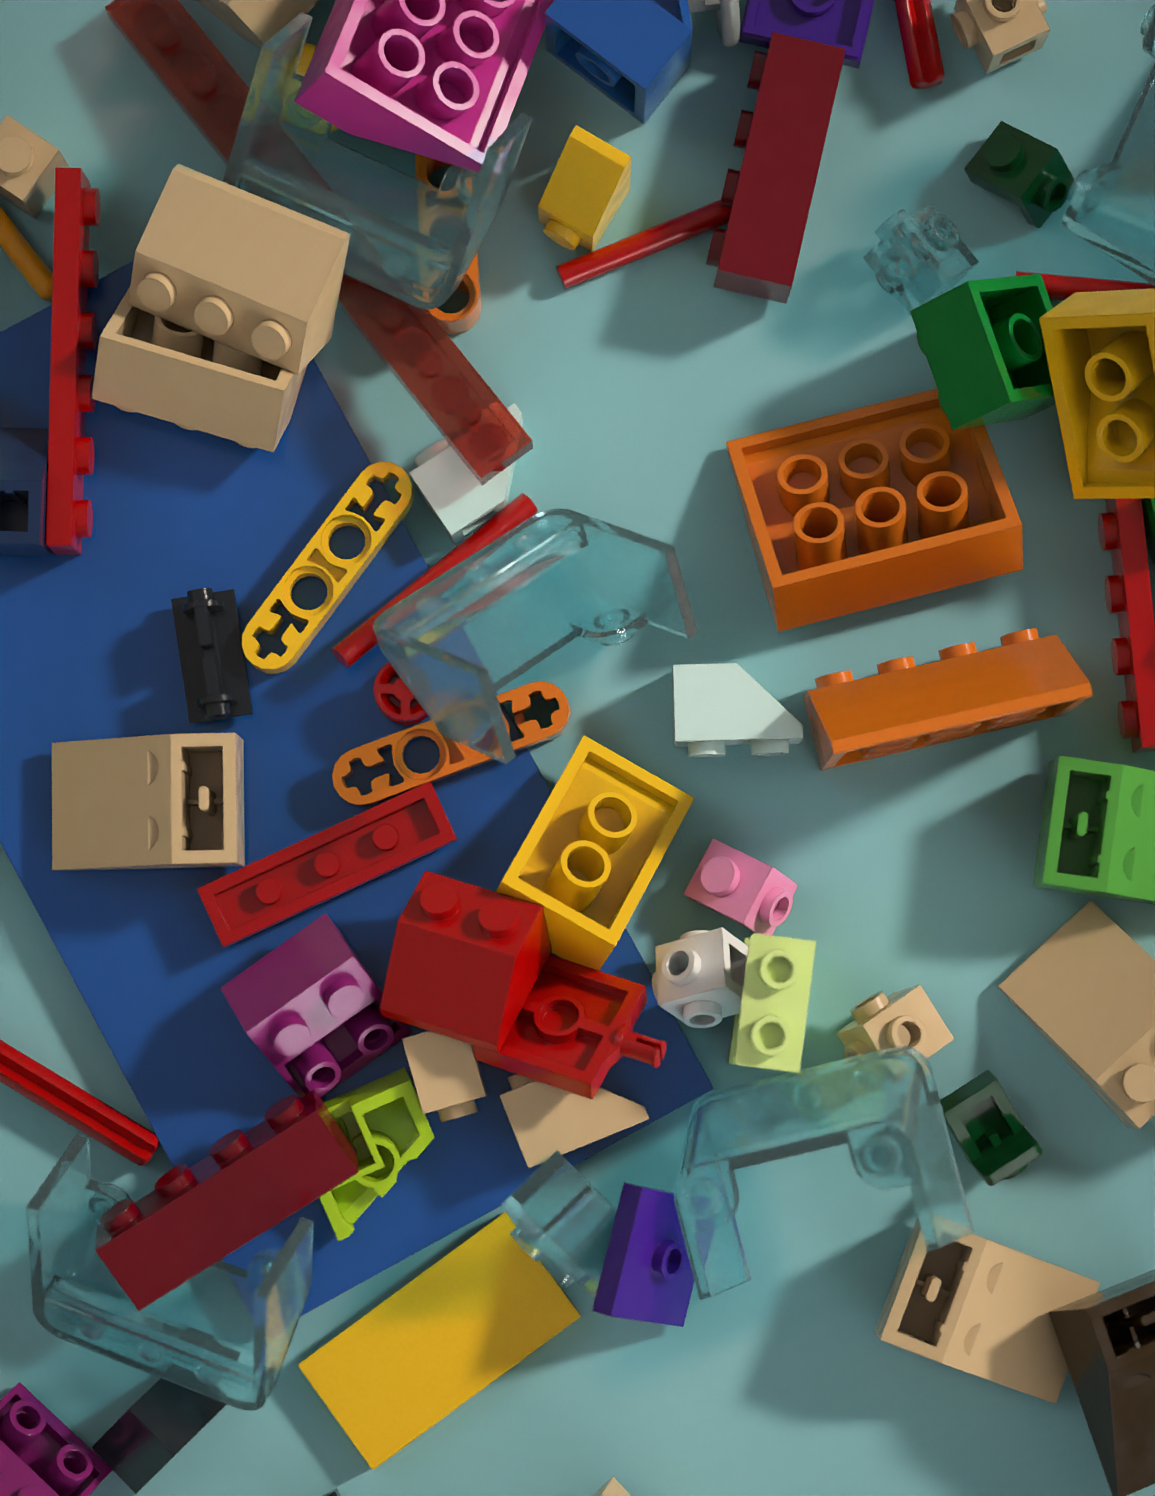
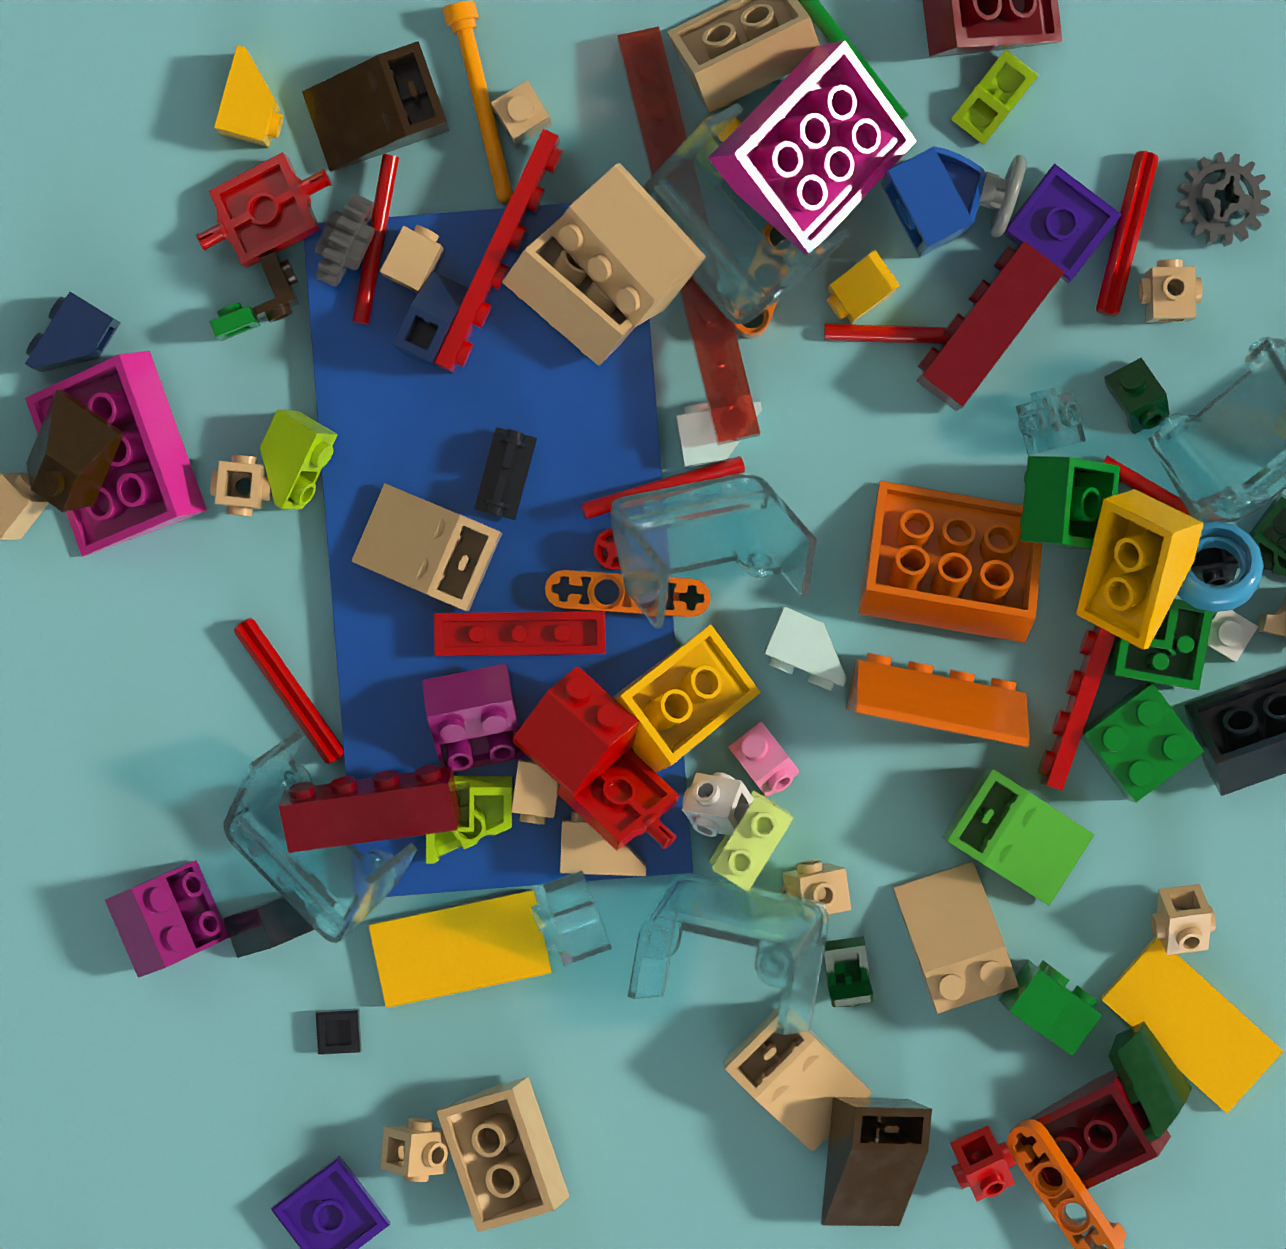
camera: 20 degrees right, 5 degrees up
yellow beam [242,462,414,674] -> none
dark purple plate [593,1182,714,1327] -> none

